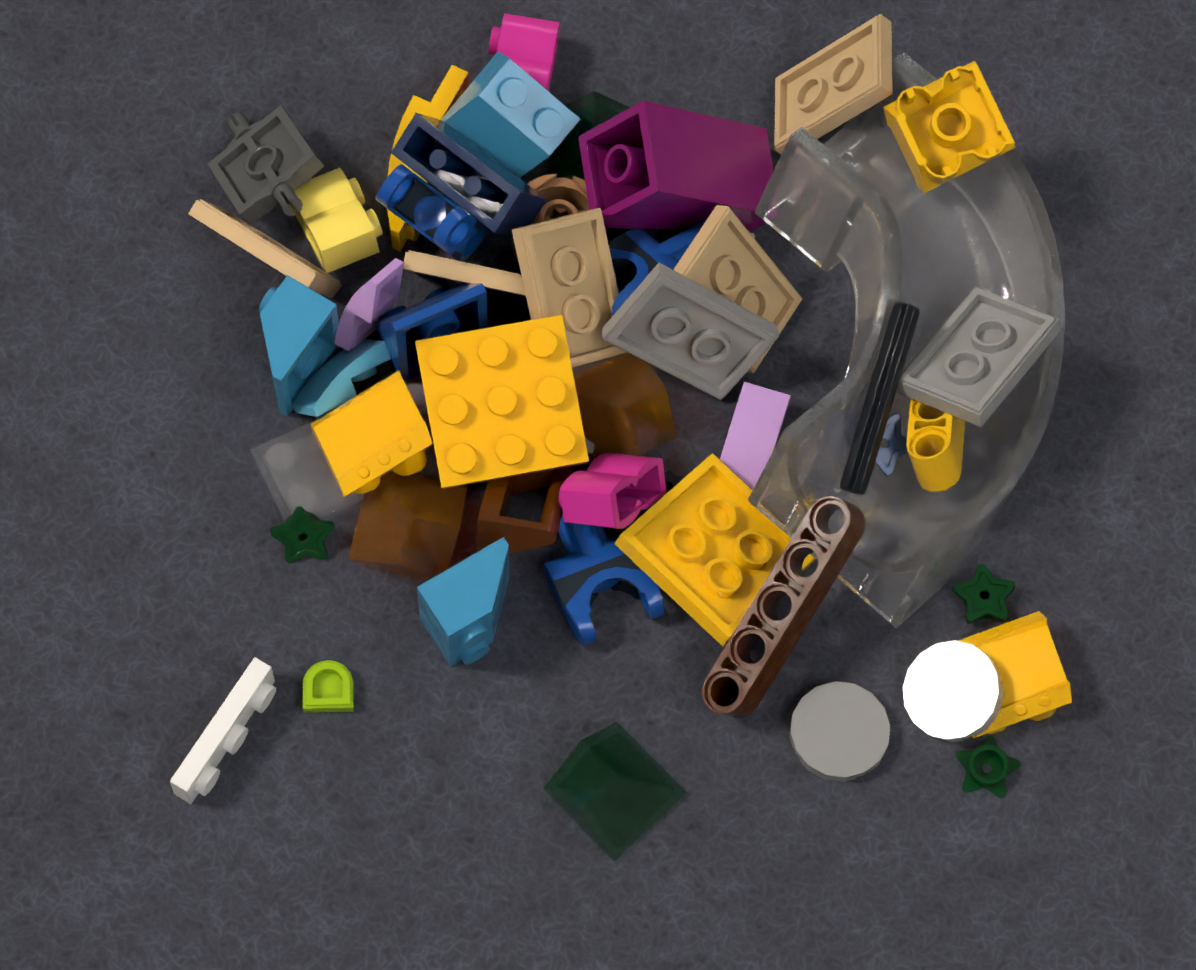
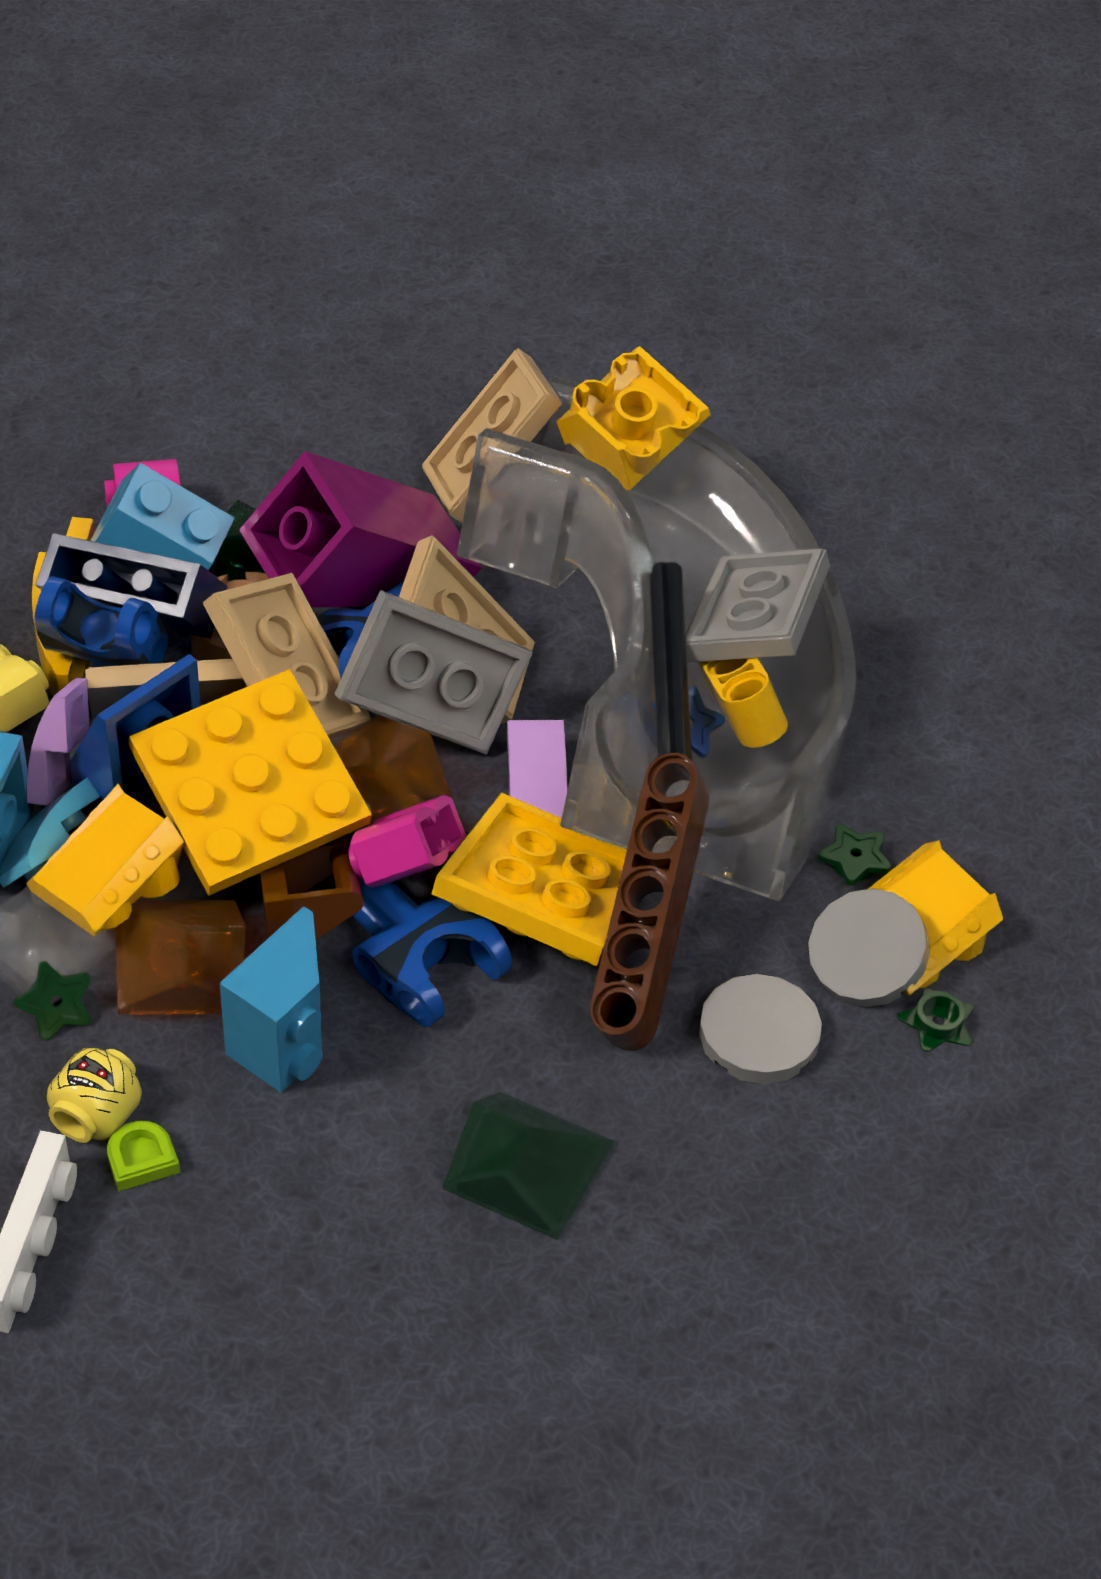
camera: 20 degrees left, 20 degrees down
none -> light yellow head [46,1048,142,1143]

